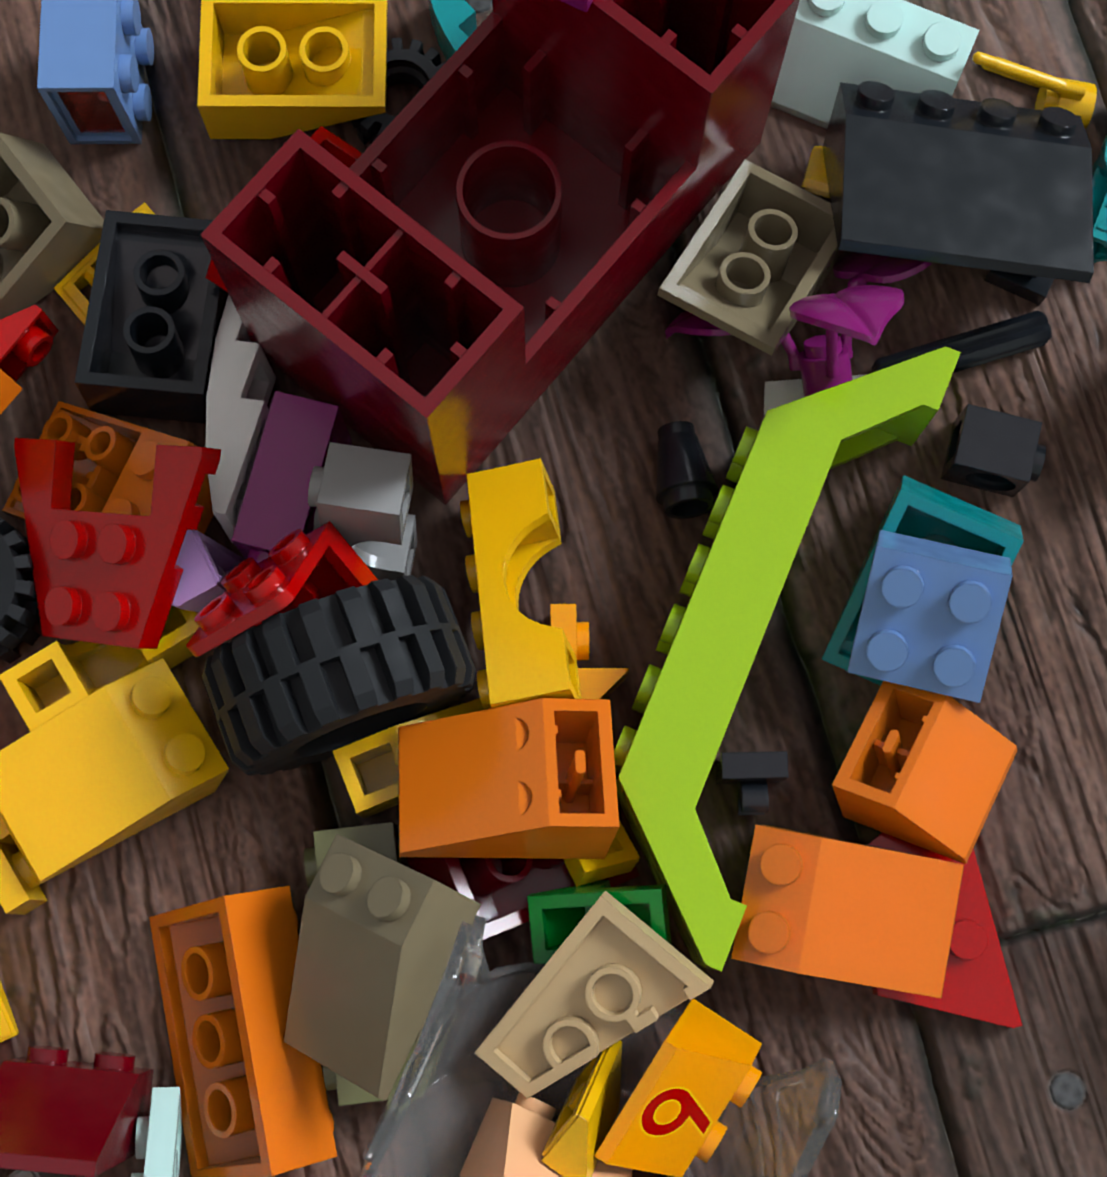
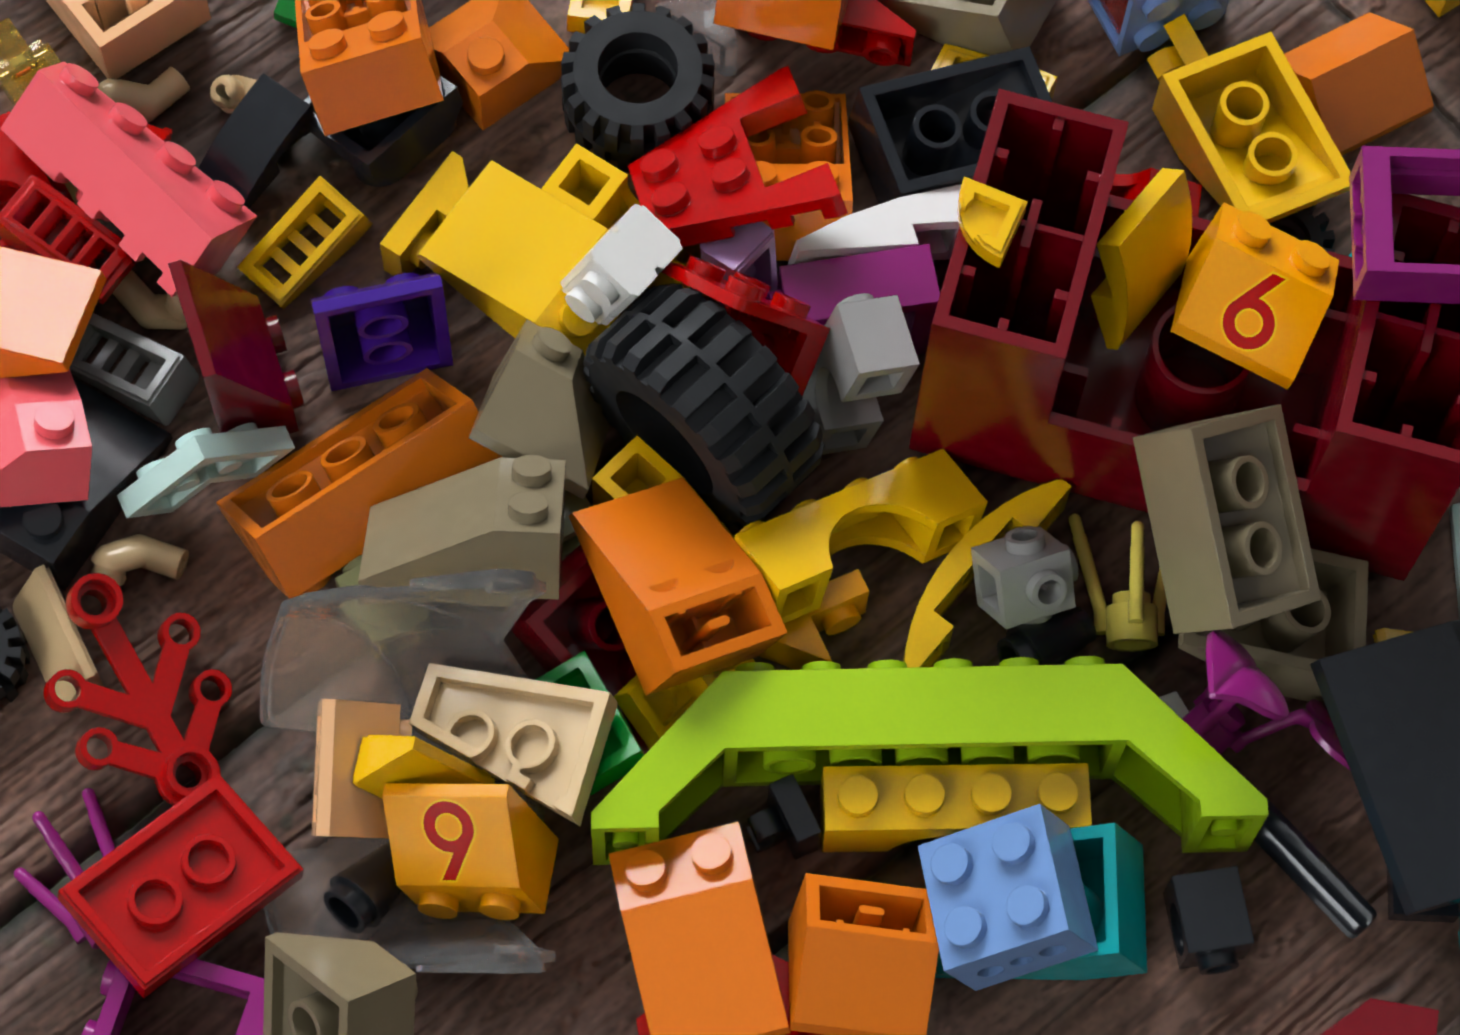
camera: 65 degrees right, 10 degrees down
none -> dark purple slope [311,273,453,392]
none -> dark tan slope [469,320,609,499]
none -> white brick [560,204,683,326]
none -> yellow arch [820,763,1092,852]
none -> yellow slope [903,478,1072,668]
none -> yellow tile [957,176,1027,268]
none -> light grey brick [971,526,1078,629]
none -> light yellow plant [1068,513,1167,652]
none -> yellow slope [1091,168,1192,350]
none -> dark tan slope [1133,404,1321,634]
none -> yellow tile [1147,13,1208,82]
none -> light orange slope [1171,202,1339,390]

